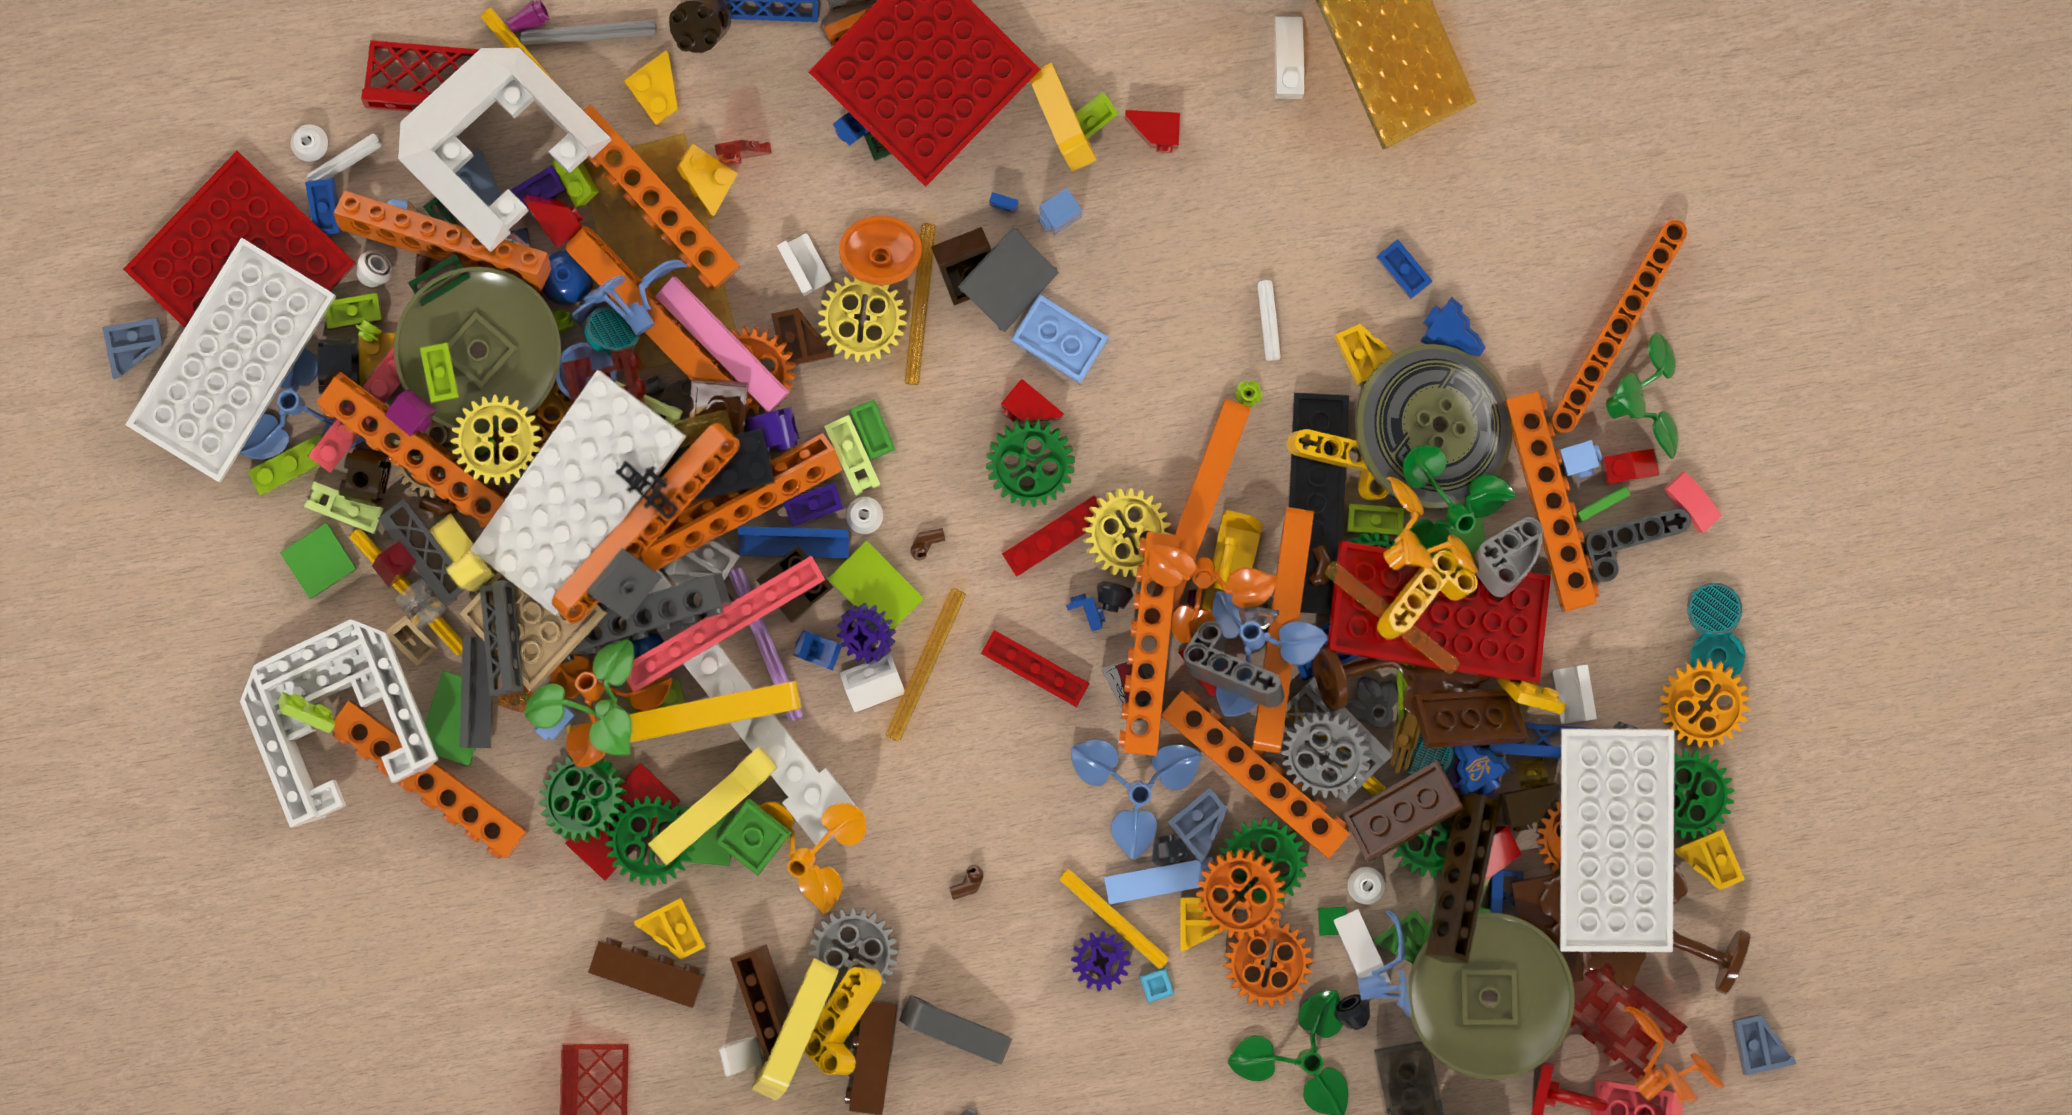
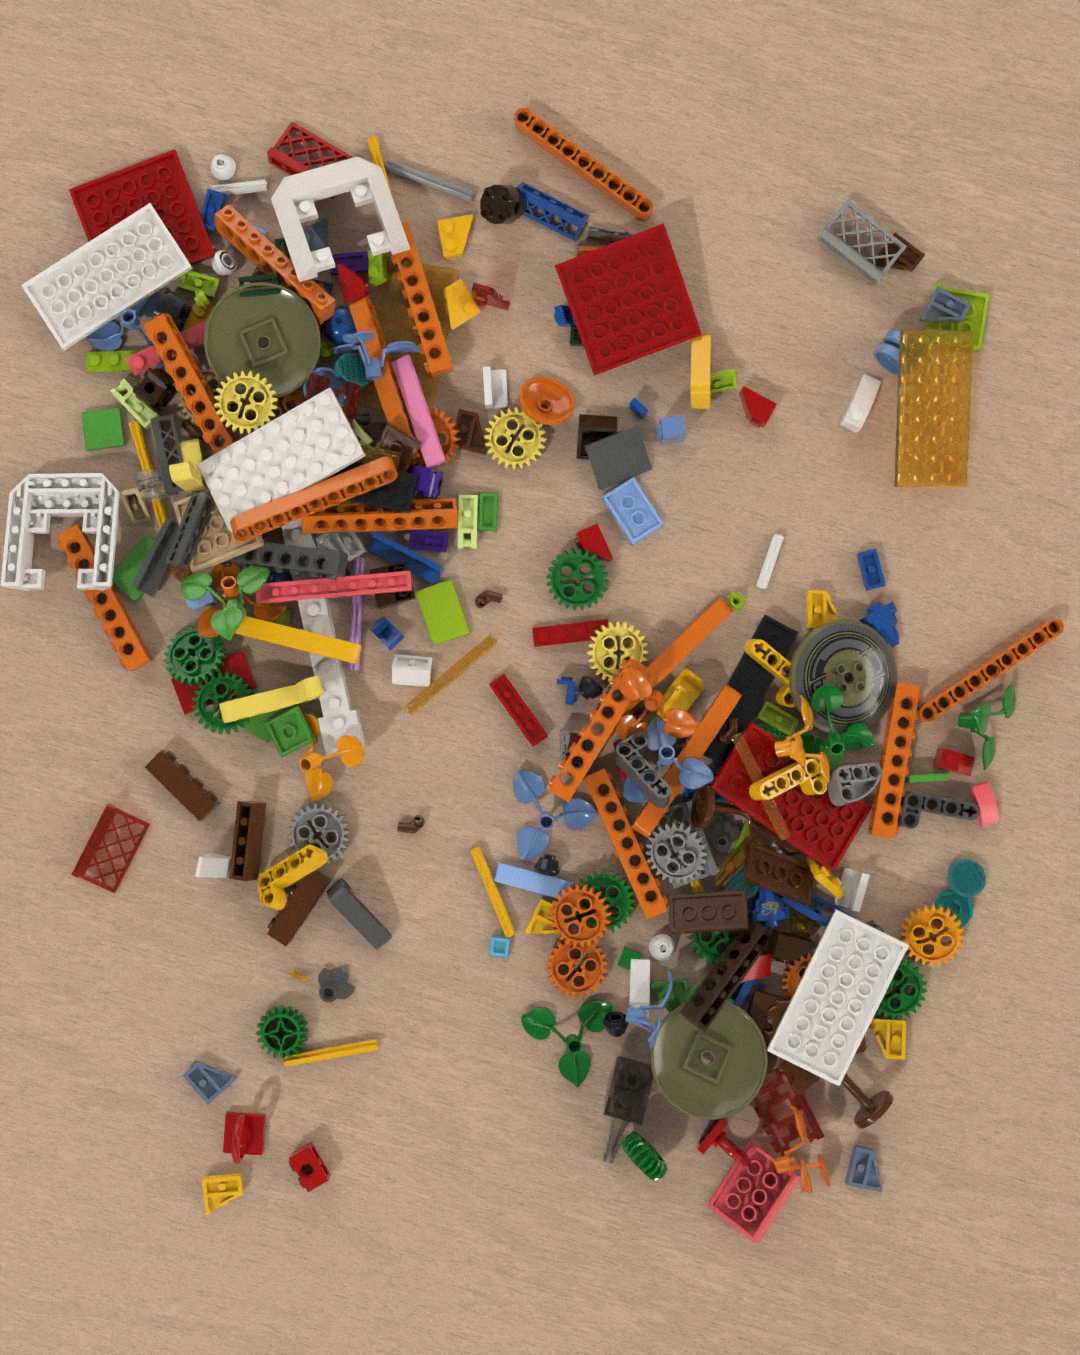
camera: 25 degrees right, 0 degrees up
sand blue wing [102,317,164,379] -> none
lime plate [278,692,335,733] -> none
dark red brick [372,540,416,588] -> none
magenta brick [385,389,435,436] -> none
lime plate [420,343,459,403] -> none
magenta cone [507,0,550,34] -> none
dark grey plate [587,548,662,620] -> none
black piece [615,460,679,520] -> none
yellow wing [634,898,706,959] -> none
light yellow beam [751,958,839,1101] -> none
dark purple gear [837,603,896,664] -> none
white cone [846,497,883,534] -> none
clear yellow axle [905,223,936,385] -> none
dark purple gear [1071,931,1131,991] -> none
sand blue wing [1168,788,1228,864] -> none
clear slope [1238,607,1280,629] -> none
light blue brick [1559,440,1602,479] -> none

